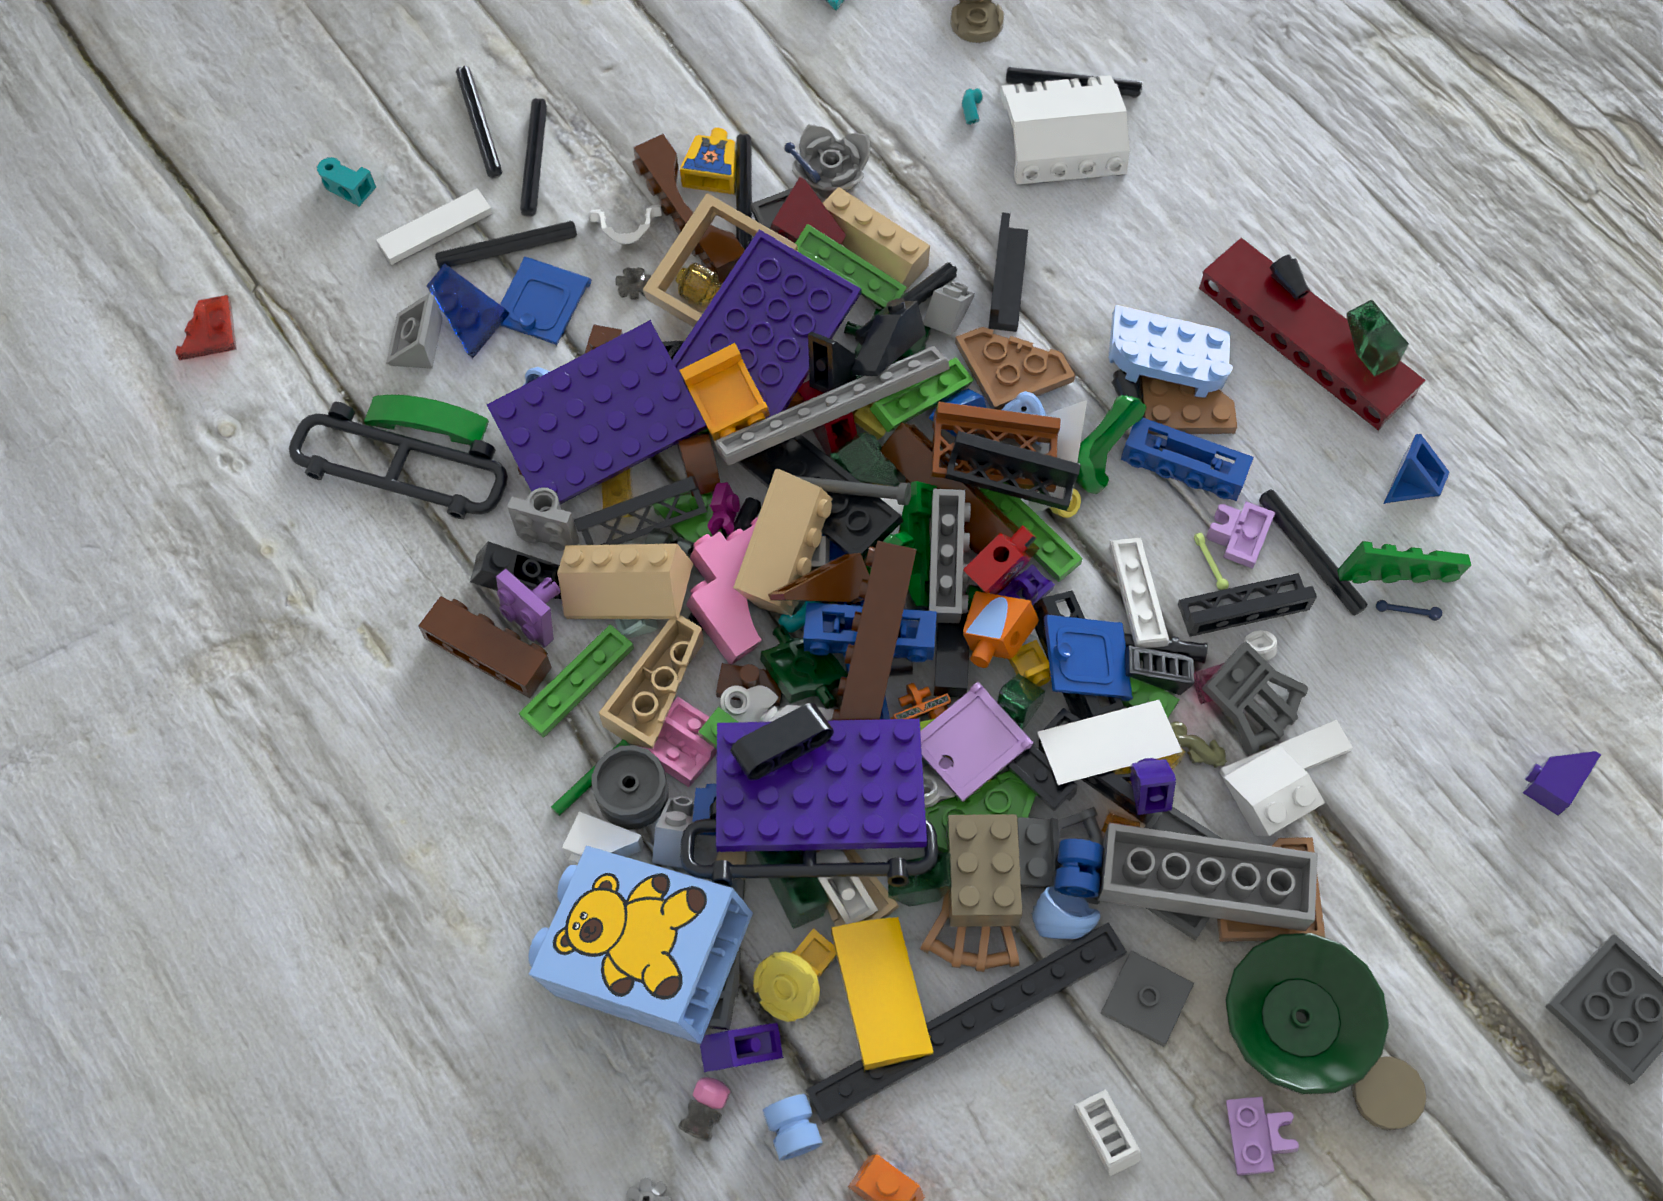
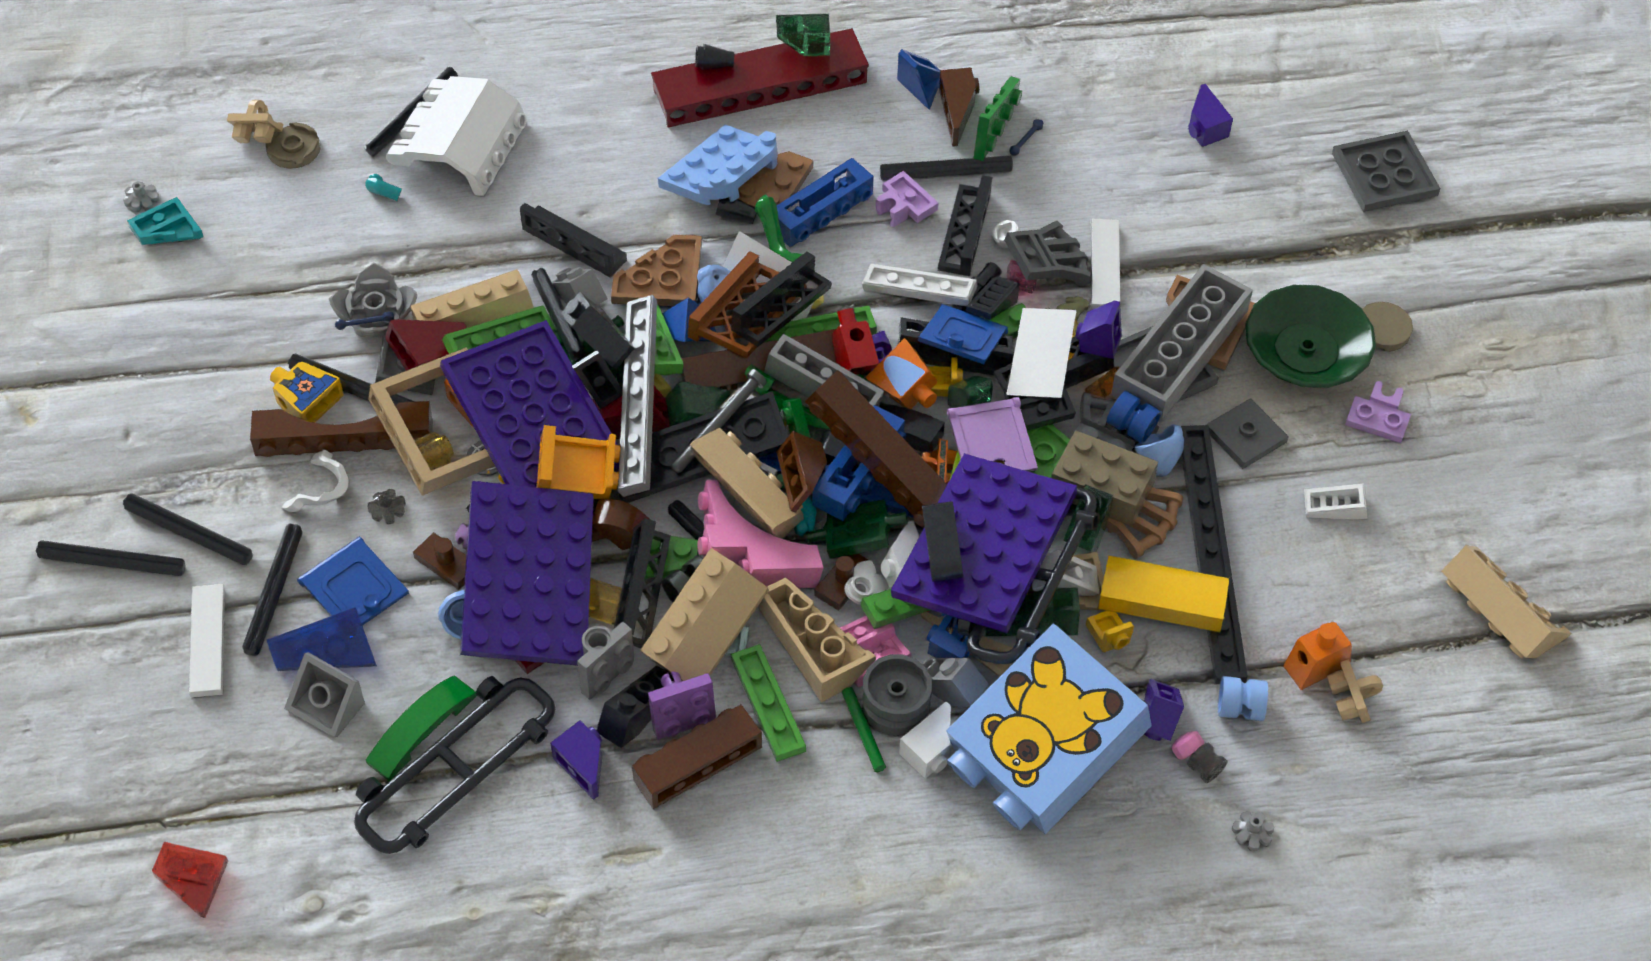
camera: 65 degrees left, 10 degrees down
teal leg [317,157,376,207] -> none
magenta plate [708,482,740,536] -> none
light yellow tile [753,951,820,1022] -> none
yellowish green hinge [1194,532,1229,590] -> none
white slope [1222,745,1325,836] -> none
none -> dark purple slope [550,720,602,800]
none -> reddish brown slope [939,67,980,147]

